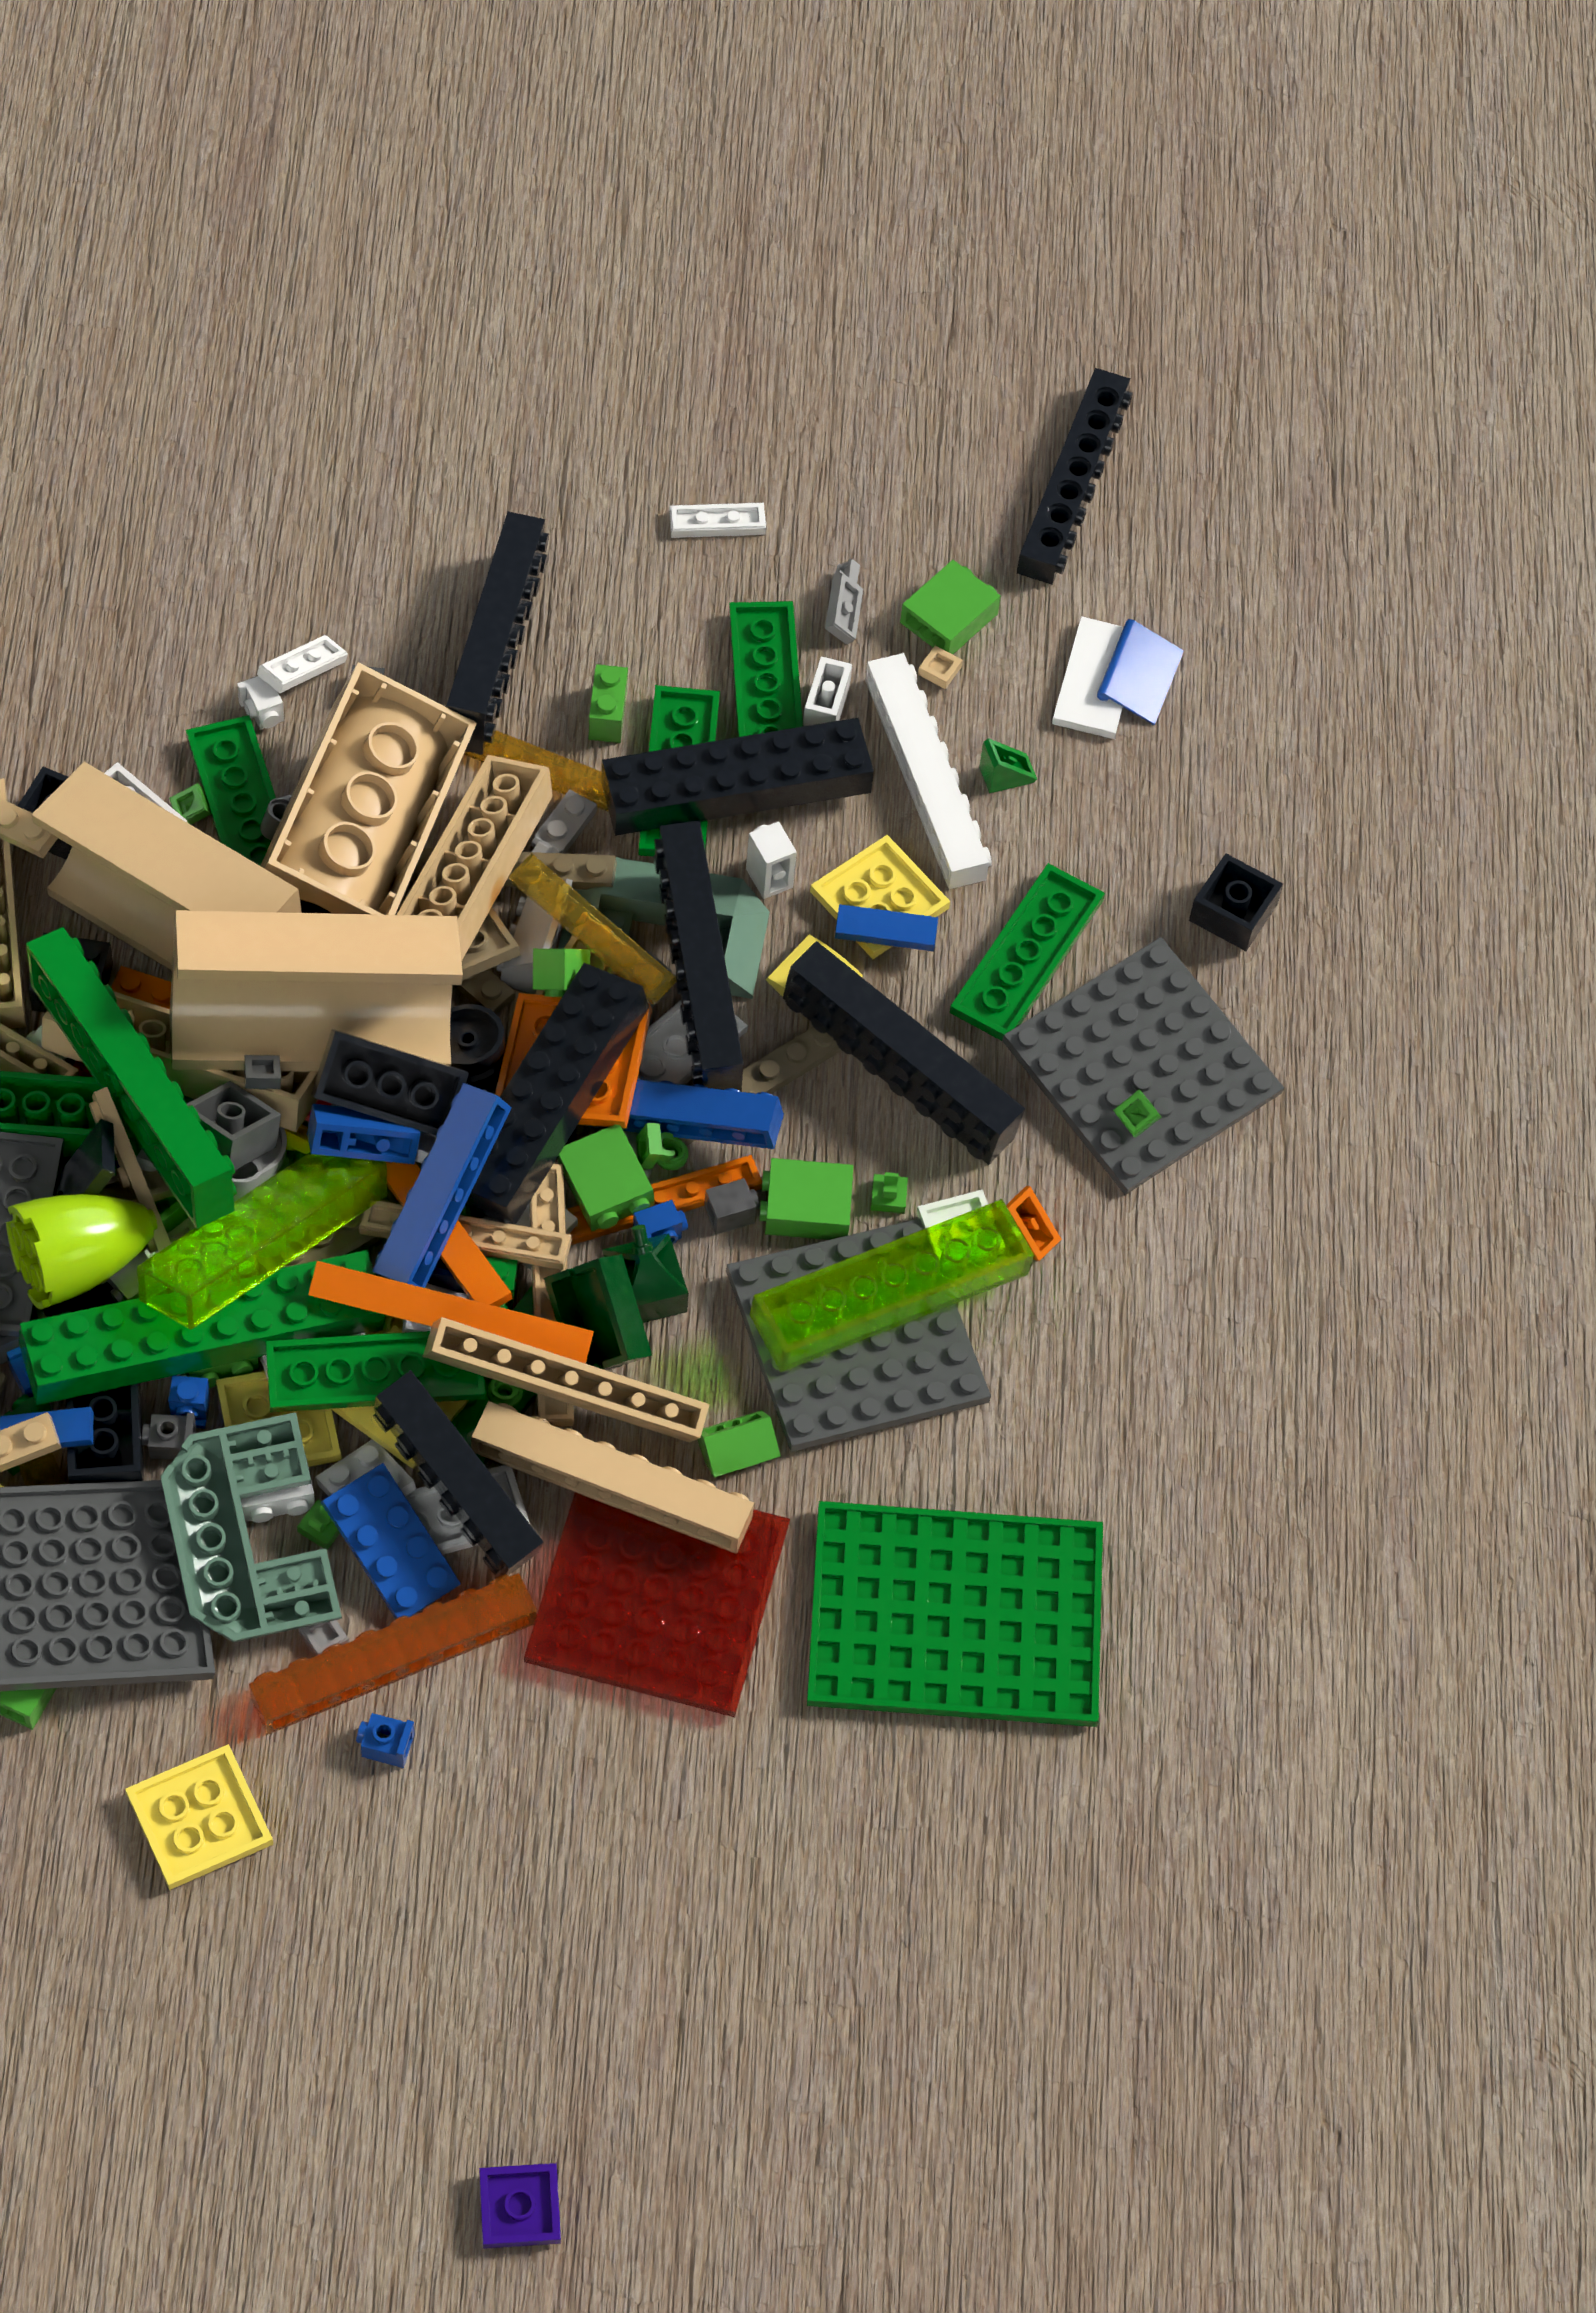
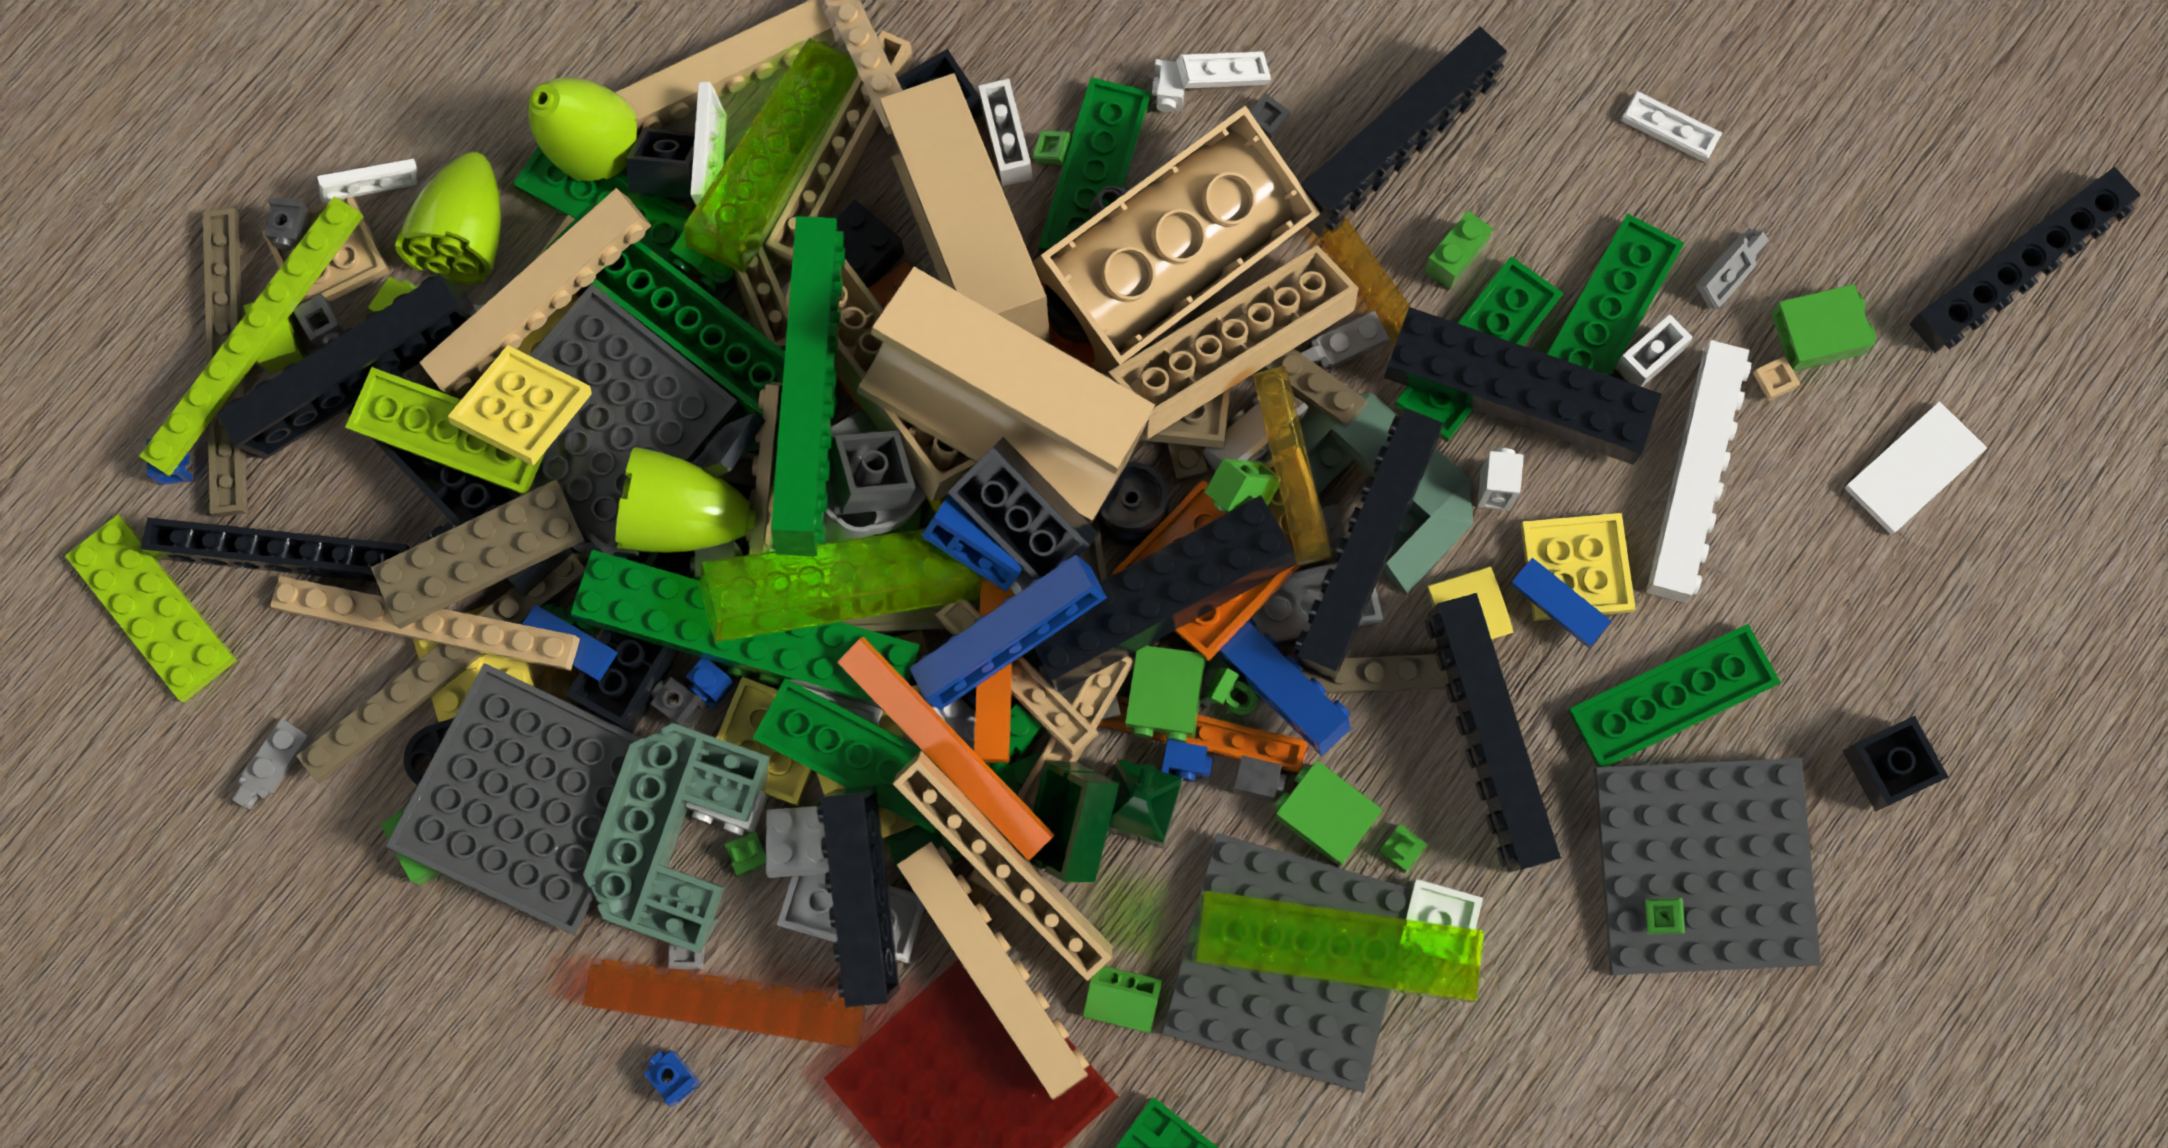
camera: 45 degrees right, 15 degrees up
light yellow plate [125,1744,273,1890] -> none
dark grey plate [244,1055,281,1089] -> none
blue plate [321,1463,461,1624] -> none
green slope [979,738,1037,794] -> none
orange slope [999,1186,1062,1261] -> none
piece [1097,619,1184,725] -> none

